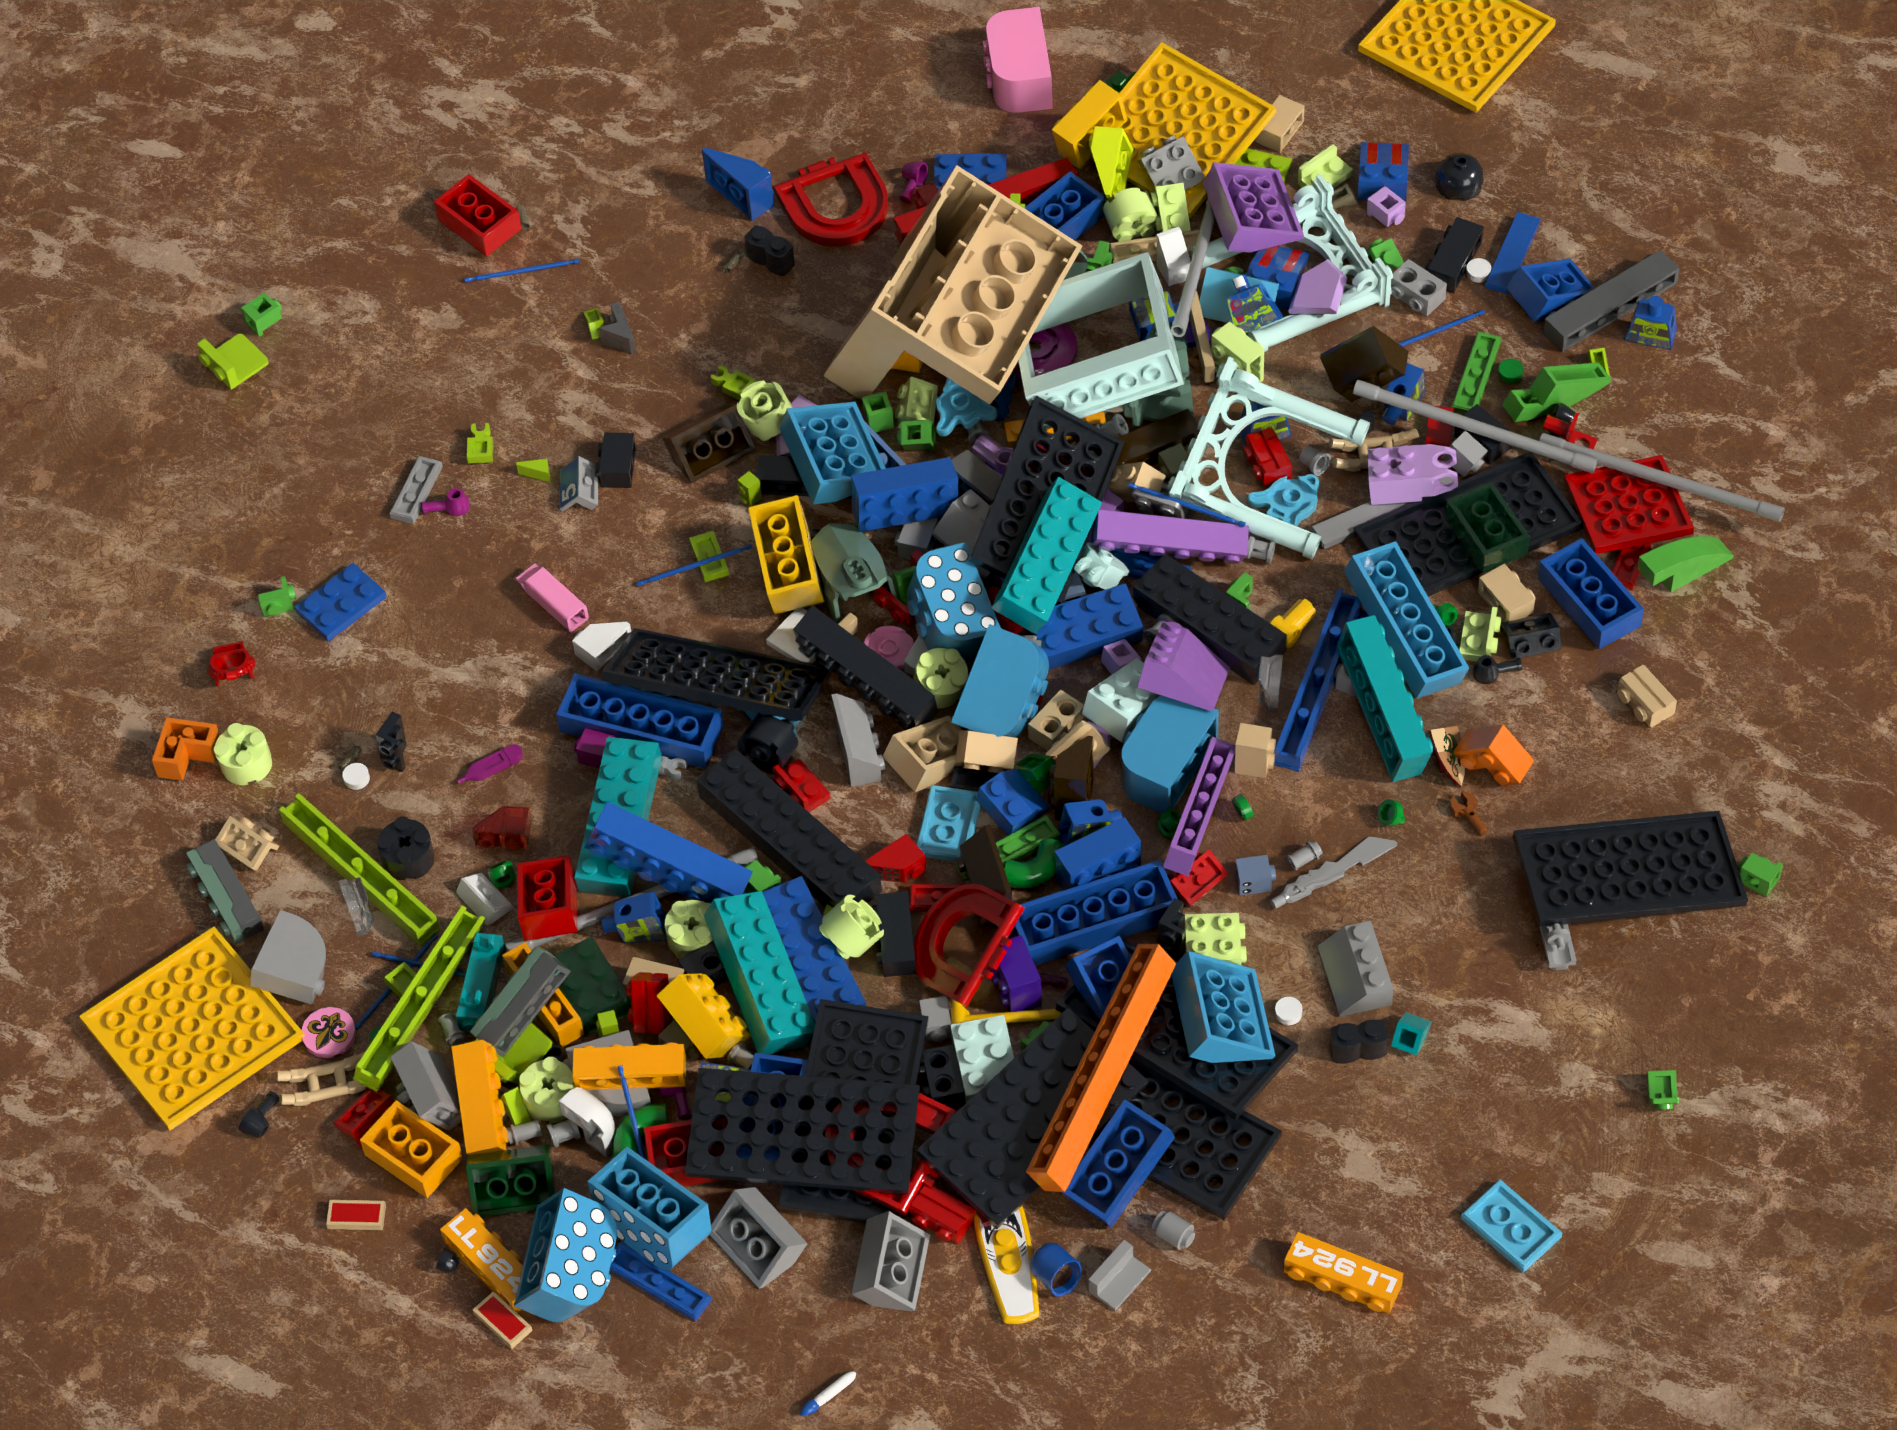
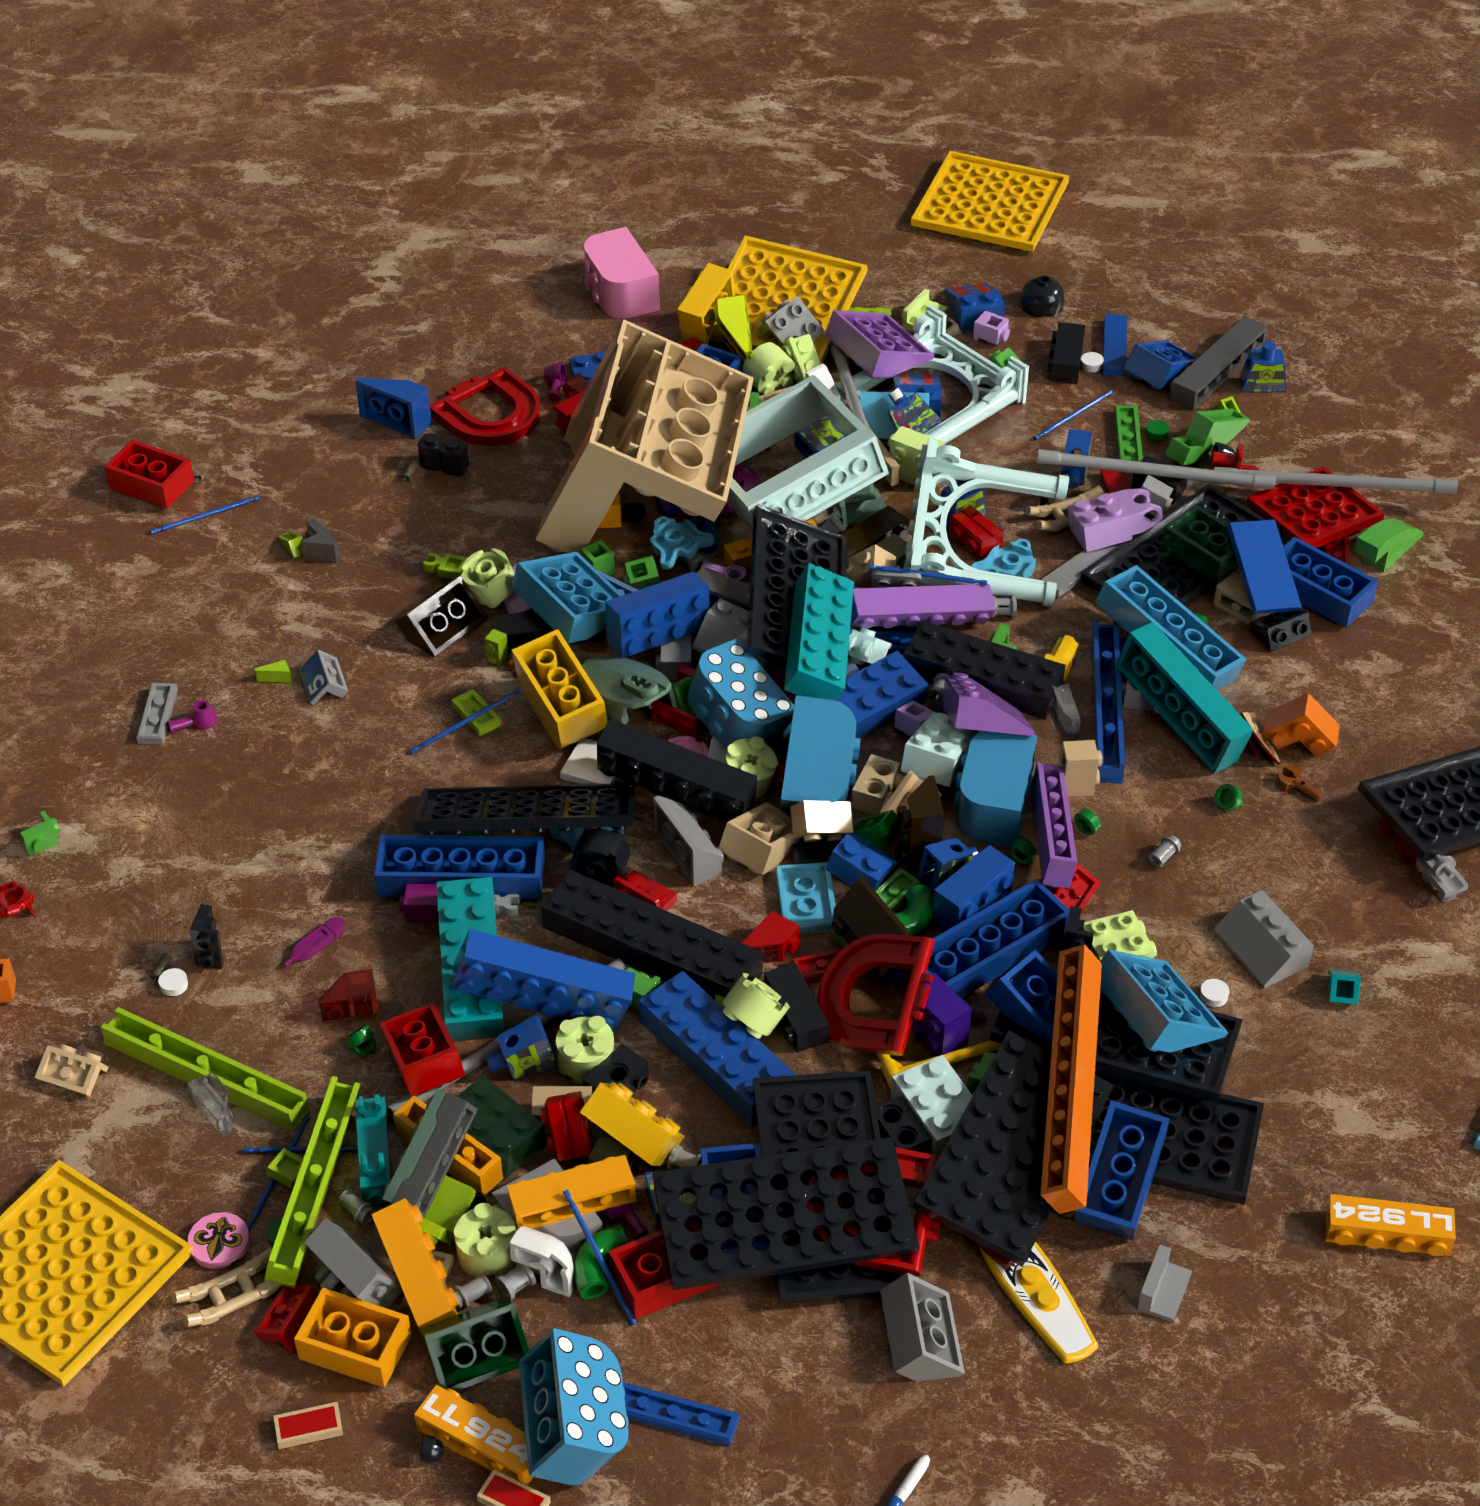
camera: 20 degrees left, 10 degrees down
piece [186,839,264,944] -> none
yellowish green brick [214,723,272,785] -> none
black bar [238,1091,279,1138] -> none
light grey brick [250,910,326,1005] -> none
blue plate [295,563,387,642] -> none
black brick [377,817,434,880] -> none
white slope [456,872,513,925] -> none
lime plate [467,423,493,464] -> none
lime piece [500,1087,531,1126] -> none
bright pink piece [516,564,589,632] -> none
white slope [572,622,631,671] -> none
dark azure brick [588,1147,711,1271] -> none
black brick [596,432,636,488] -> none
lime piece [596,1010,619,1038] -> none
teal brick [704,891,815,1054] -> none
light grey slope [710,1187,808,1289] -> none
yellowish green bracket [895,376,938,429] -> none
red brick [909,1185,975,1244] -> none
light grey brick [919,996,951,1042] -> none
blue helmet [1029,1243,1082,1296] -> none
light grey brick [1152,1211,1195,1250] -> none
sand blue brick [1235,855,1276,896] -> none
tan brick [1255,95,1305,153] -> none
light grey sword [1270,836,1397,909] -> none
lavender tile [1289,259,1347,314] -> none
light grey piece [1299,446,1331,476] -> none
dark brown slope [1320,326,1409,402] -> none
black brick [1329,1020,1388,1064] -> none
light grey brick [1391,259,1447,317] -> none
yellowish green bracket [1459,607,1501,661] -> none
black bar [1473,655,1522,684] -> none
tan brick [1617,665,1677,728] -> none
none -> blue tile [1227,520,1302,615]

